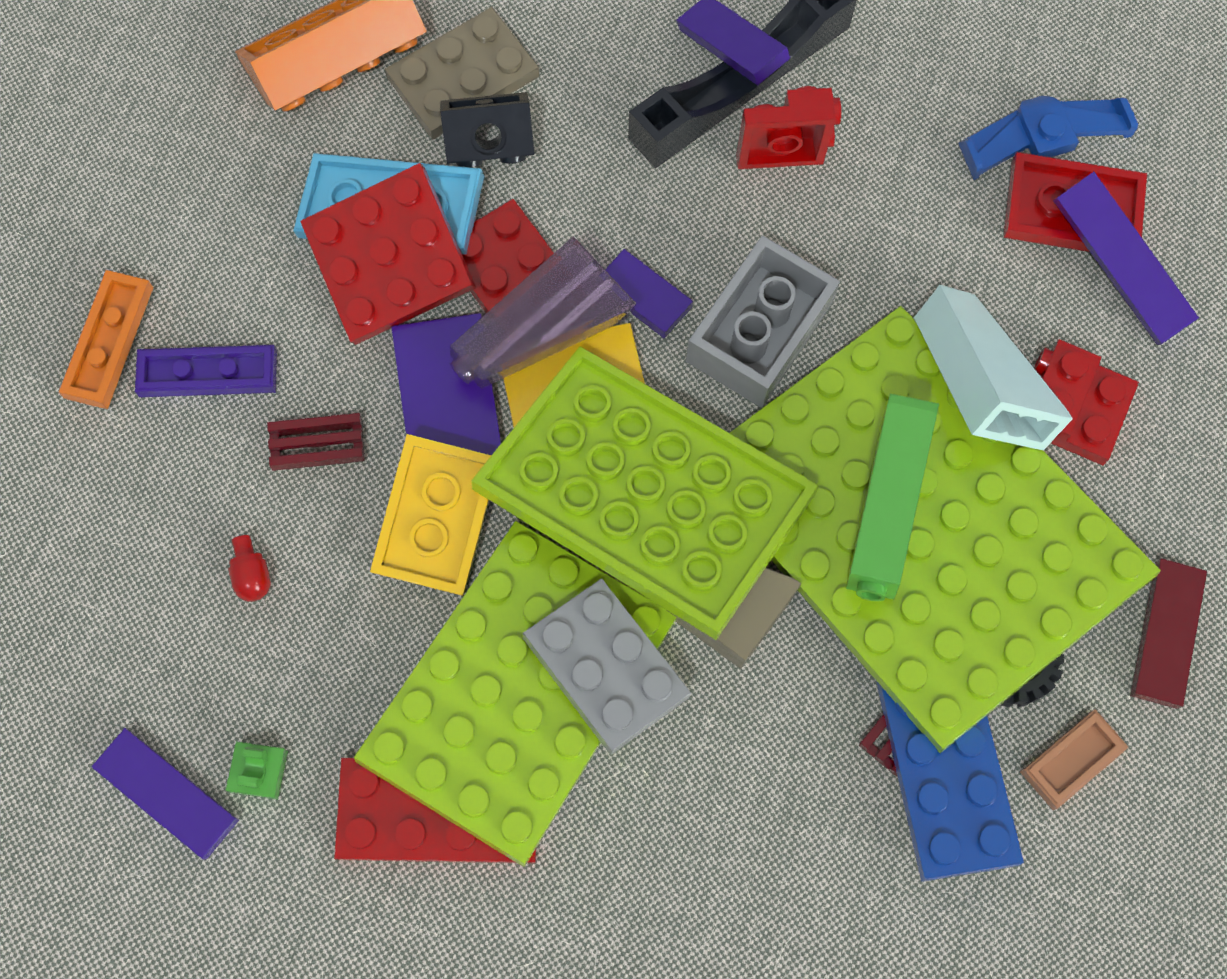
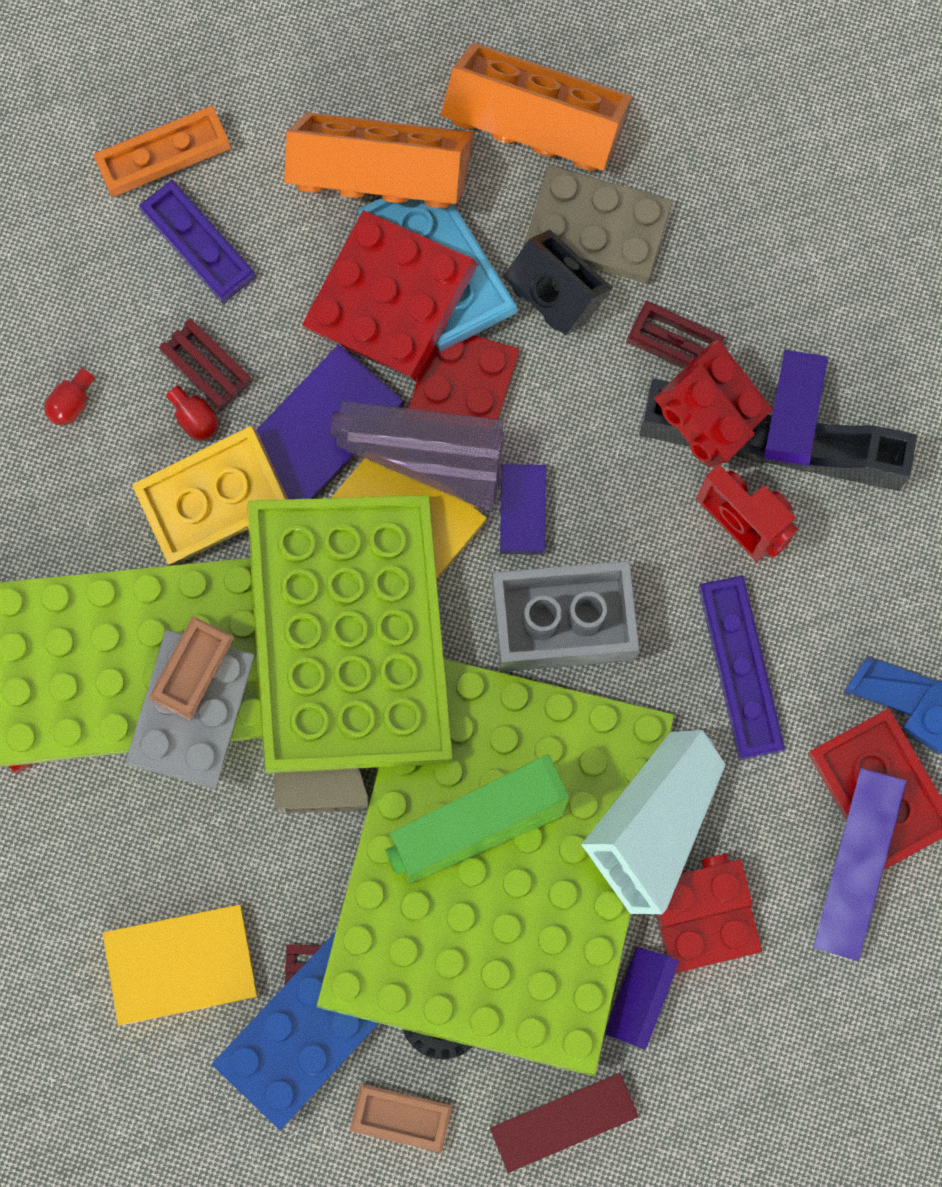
camera: 50 degrees right, 5 degrees up
none -> yellow tile [102,905,258,1026]
none -> nougat tile [149,616,234,721]
none -> red cylinder [166,385,219,442]
none -> orange slope [284,112,474,208]
none -> dark purple tile [604,946,679,1050]
none -> dark red tile [626,300,725,369]
none -> red plate [654,340,773,468]
none -> dark purple tile [698,575,785,760]

